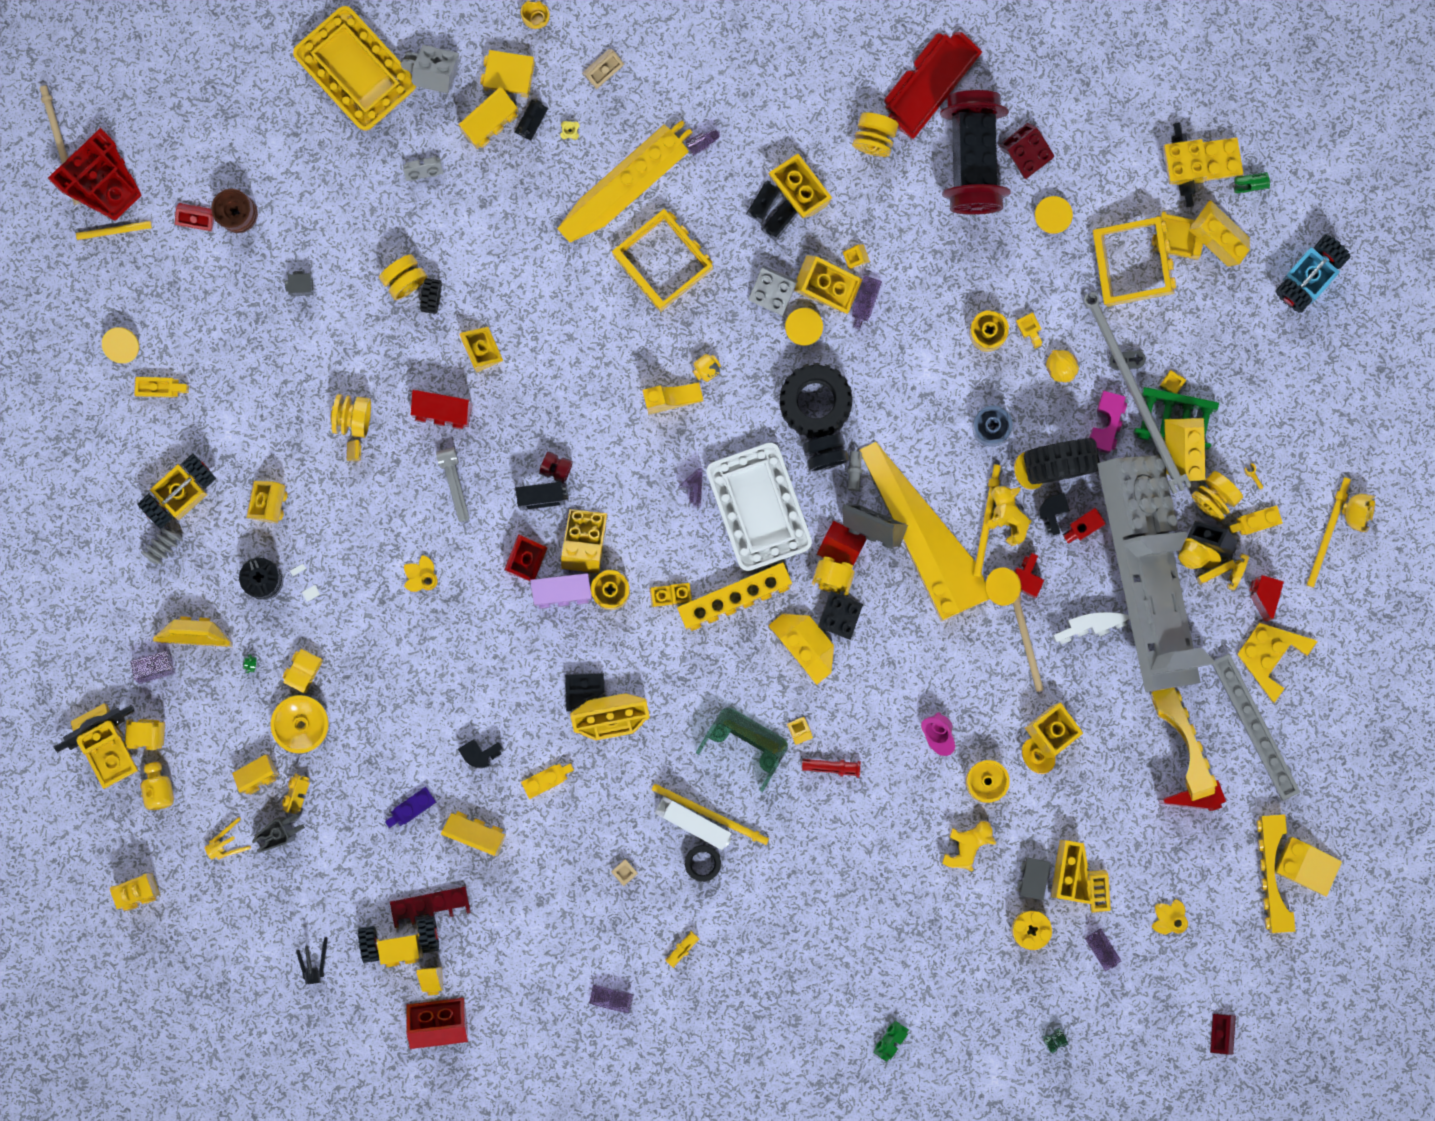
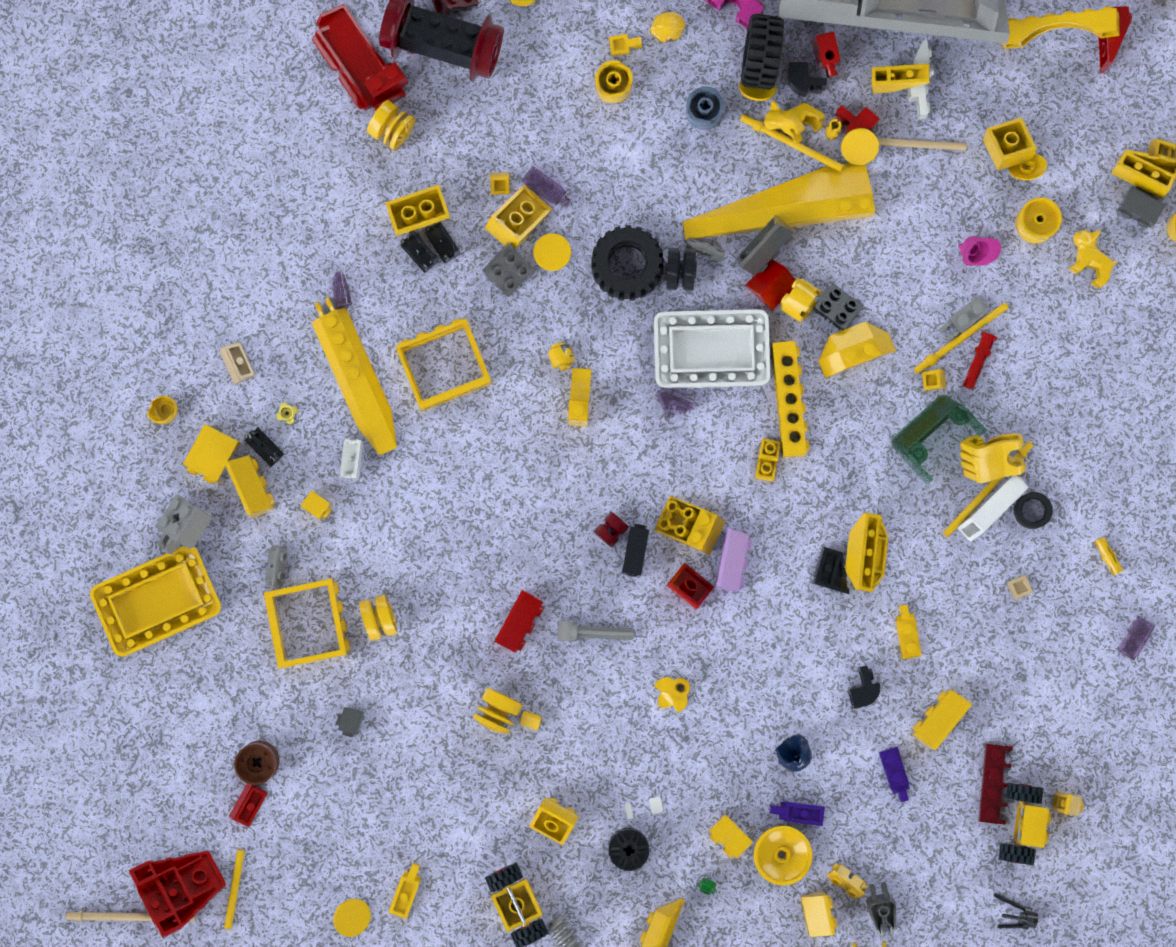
camera: 75 degrees left, 0 degrees up
red slope [406,998,468,1049] -> none
black tyre [420,278,442,314] -> none
yellow slope [459,327,503,373] -> none
yellow brick [591,570,630,610] -> none
none -> yellow window [264,578,351,669]
none -> yellow brick [300,490,332,520]
none -> white hinge [339,439,363,480]
none -> red brick [364,62,408,103]
none -> dark purple hinge [769,801,825,826]
none -> dark blue hair [775,734,812,772]
none -> yellow pin [825,119,841,141]
none -> yellow slope [872,64,930,94]
none -> yellow bar [913,302,1009,374]
none -> light grey hinge [938,296,990,342]
none -> yellow piece [960,433,1026,483]

